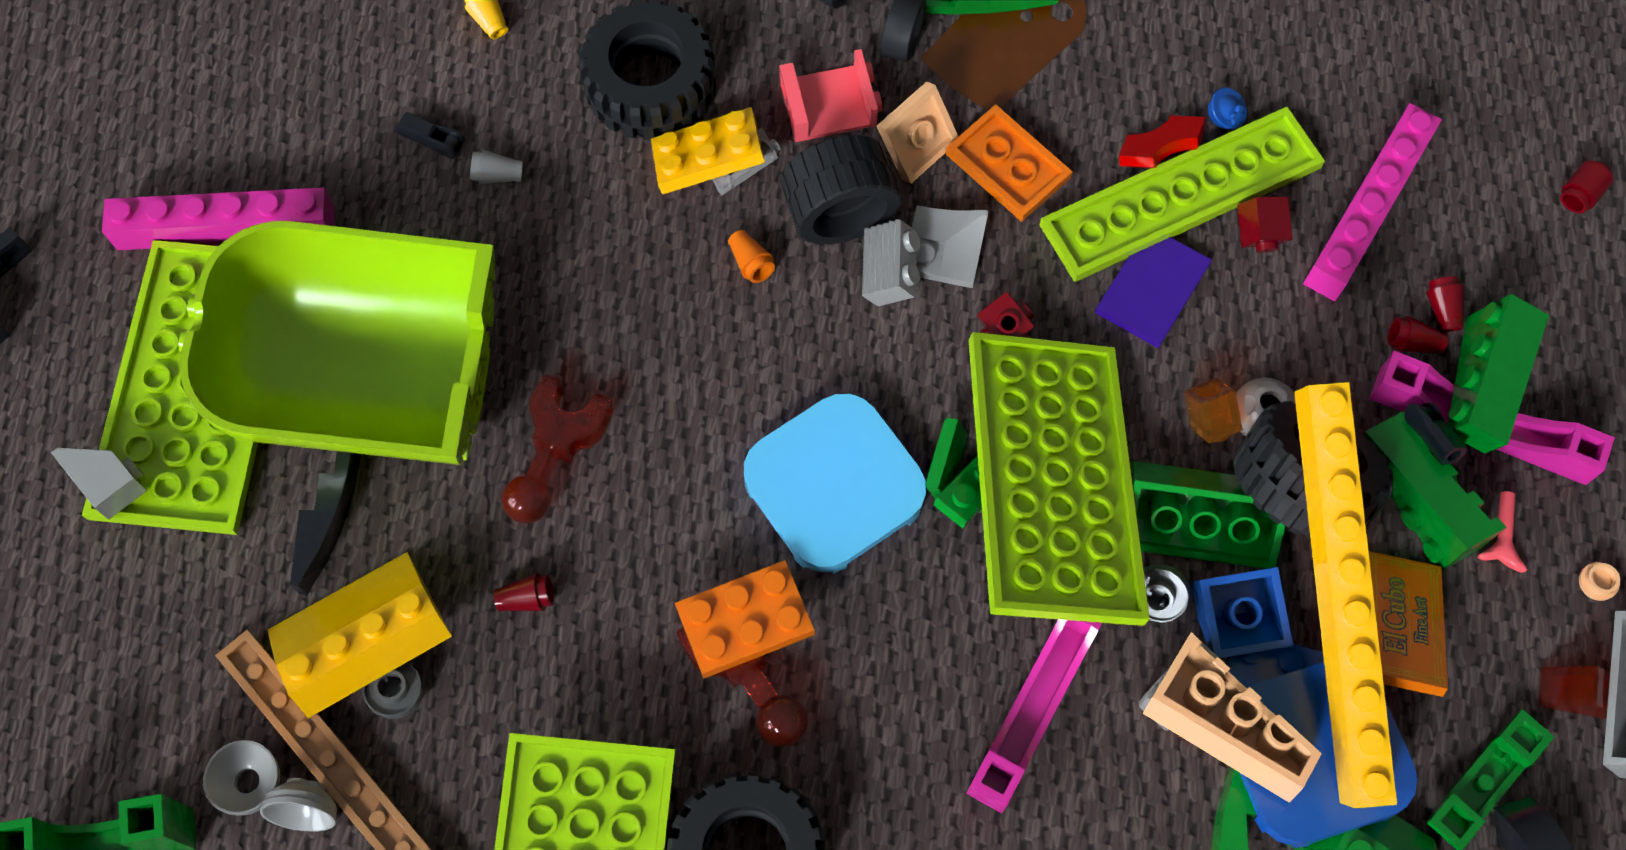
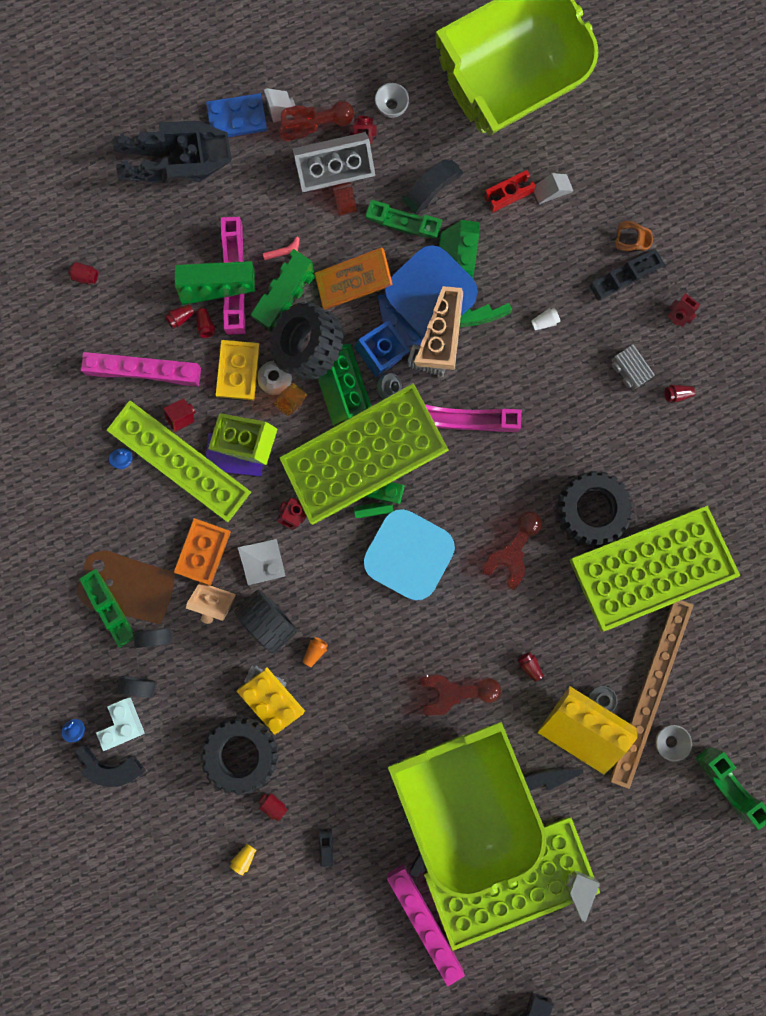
camera: 120 degrees left, 15 degrees up
light grey piece [260,778,337,832] -> none
light grey cone [470,149,523,184] -> none
orange plate [675,560,815,679] -> none
coral panel [779,49,882,142] -> none
light grey brick [862,219,920,306] -> none
red tile [1119,115,1206,168] -> none
yellow brick [1294,382,1397,808] -> none
black bar [1404,403,1467,465] -> none
light nougat plate [1579,562,1620,601] -> none
none -> lime slope [208,413,277,465]
none -> yellow plate [216,340,260,400]
none -> dark red brick [258,793,288,822]

